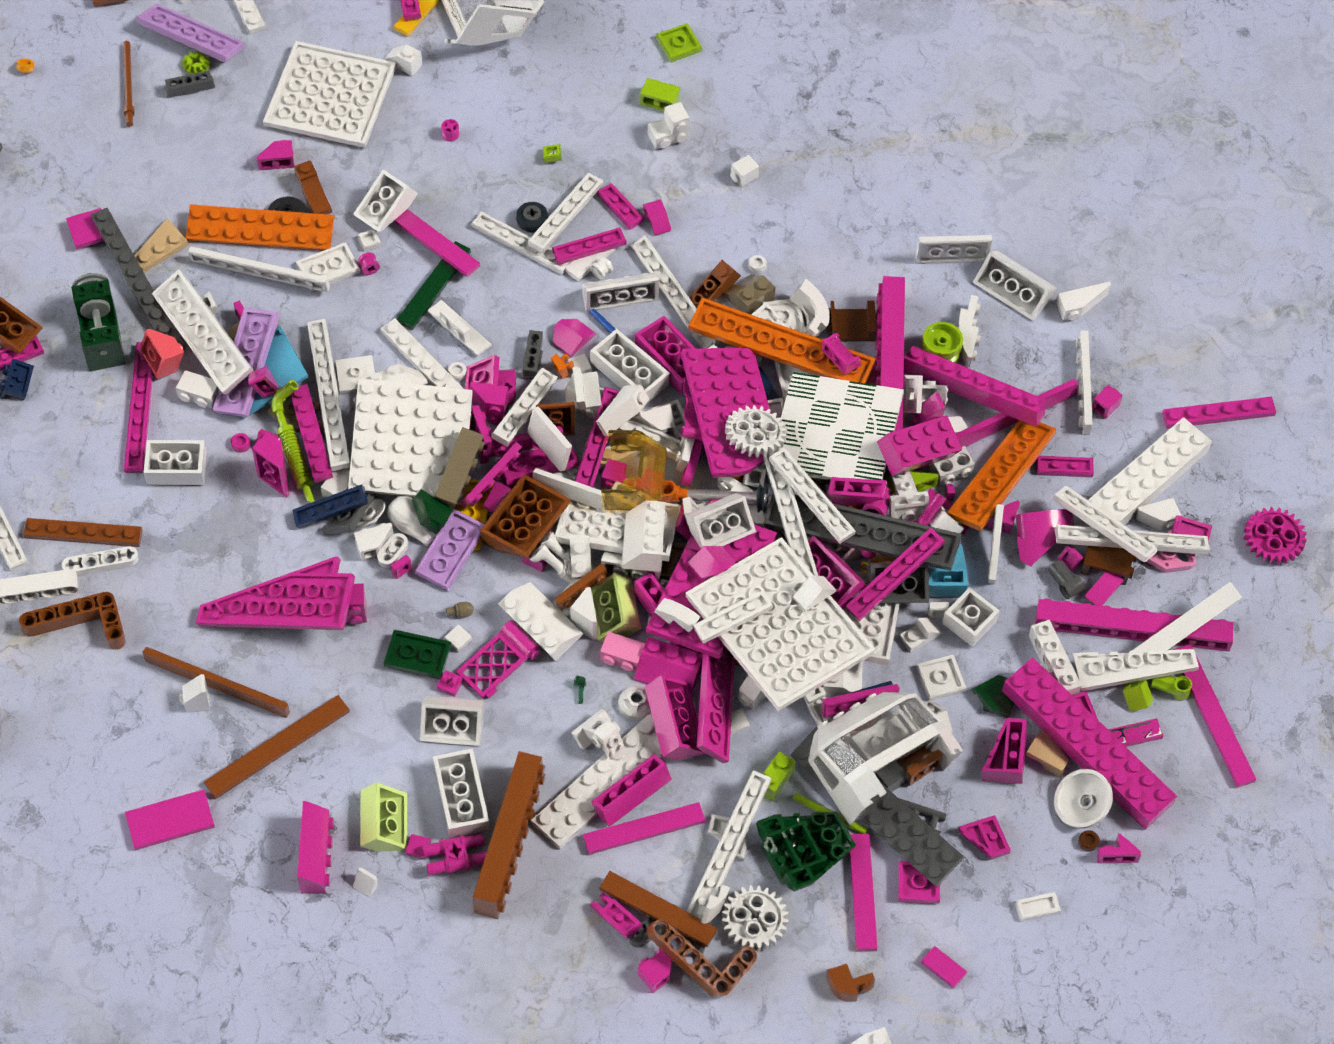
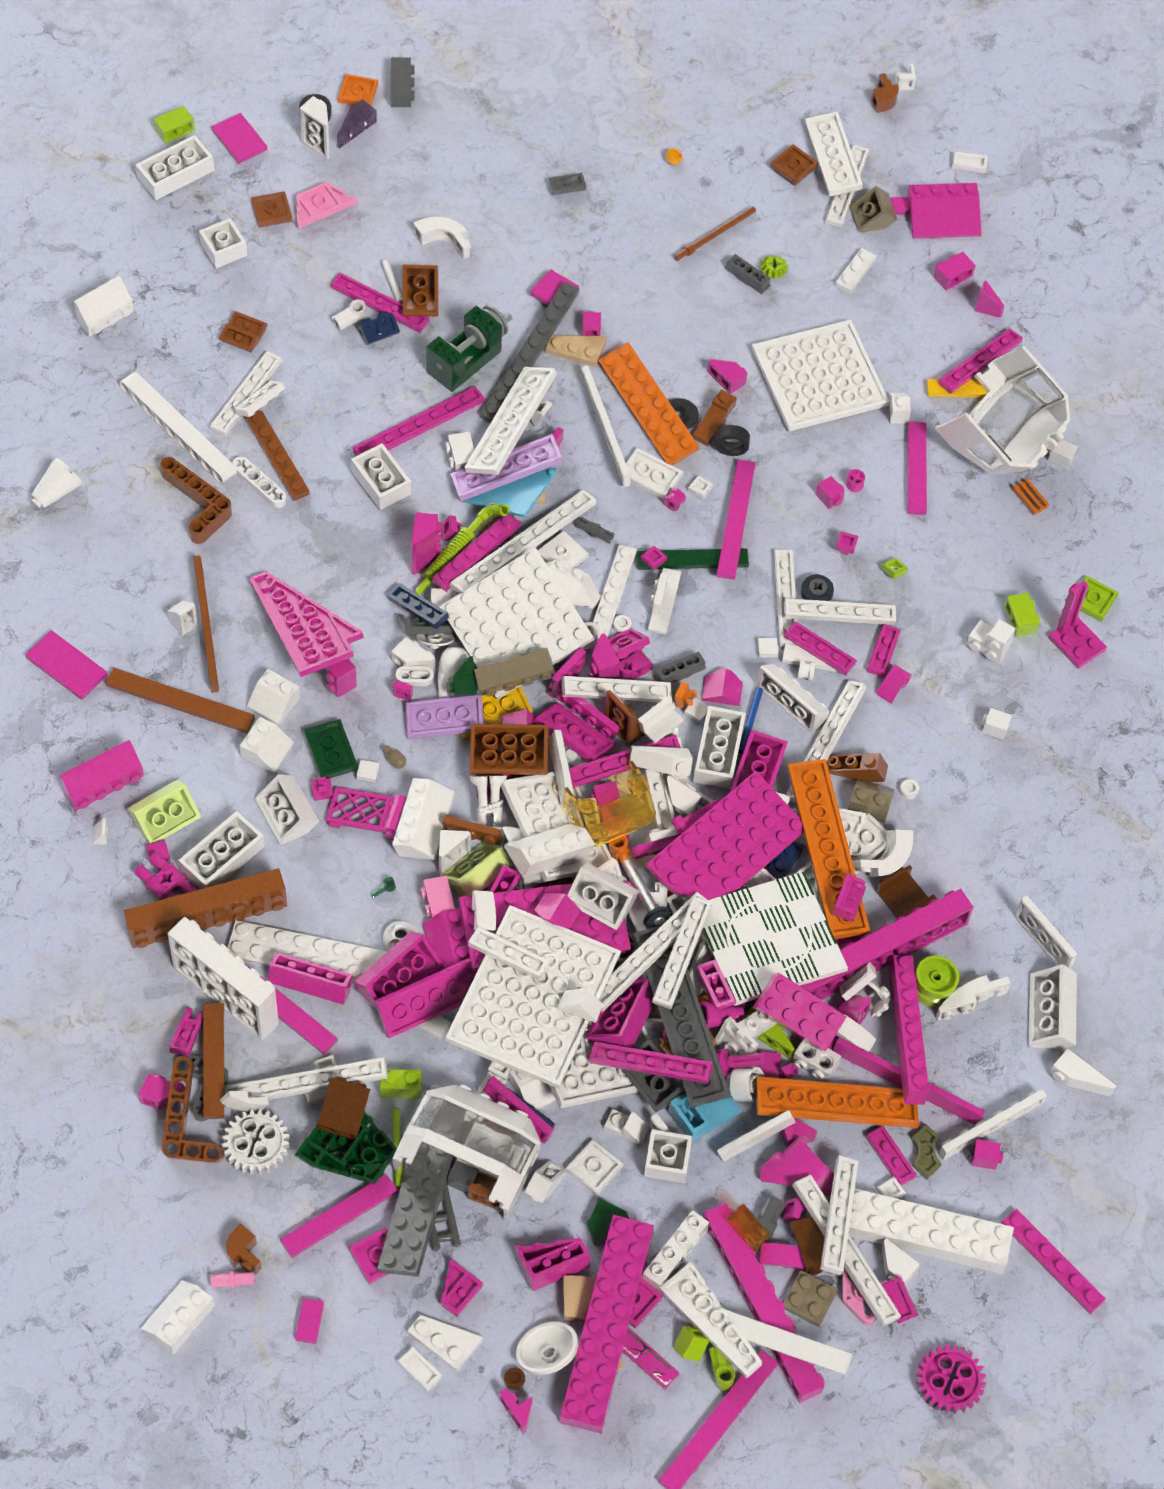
camera: 55 degrees right, 0 degrees up
lavender plate [136,3,245,62] -> none
coral slope [139,329,184,379] -> none
dark pink tile [231,433,250,453] -> none
dark pink slope [248,365,279,399] -> none
white slope [353,169,418,233] -> none
dark pink plate [460,442,522,509] -> none
white tile [527,407,572,472] -> none
white plate [570,537,592,577] -> none
white tile [571,709,624,759] -> none
white gear [725,405,787,458] -> none
none -> white brick [168,917,279,1041]
none -> bright pink pin [211,1271,255,1289]
none -> white plate [234,380,285,417]
none -> white slope [240,717,294,774]
none -> white slope [247,669,301,726]
none -> reddish brown panel [315,1076,371,1140]
none -> white wing [407,1315,484,1372]
none -> dark grey pin [577,517,615,544]
none -> dark pink brick [582,311,601,336]
none -> dark pink tile [641,546,667,571]
none -> black tyre [715,425,750,456]
none -> clear orange slope [727,1204,770,1251]
none -> white tile [758,638,778,658]
none -> dark tan plate [784,1270,838,1327]
none -> dark pink brick [815,476,845,509]
none -> dark pink tile [836,531,859,555]
none -> white tile [877,1177,906,1199]
none -> dark pink tile [908,421,927,515]
none -> olive tile [911,1123,942,1180]
none -> orange tile [1012,479,1049,515]
none -> dark pink bracket [1049,580,1107,669]

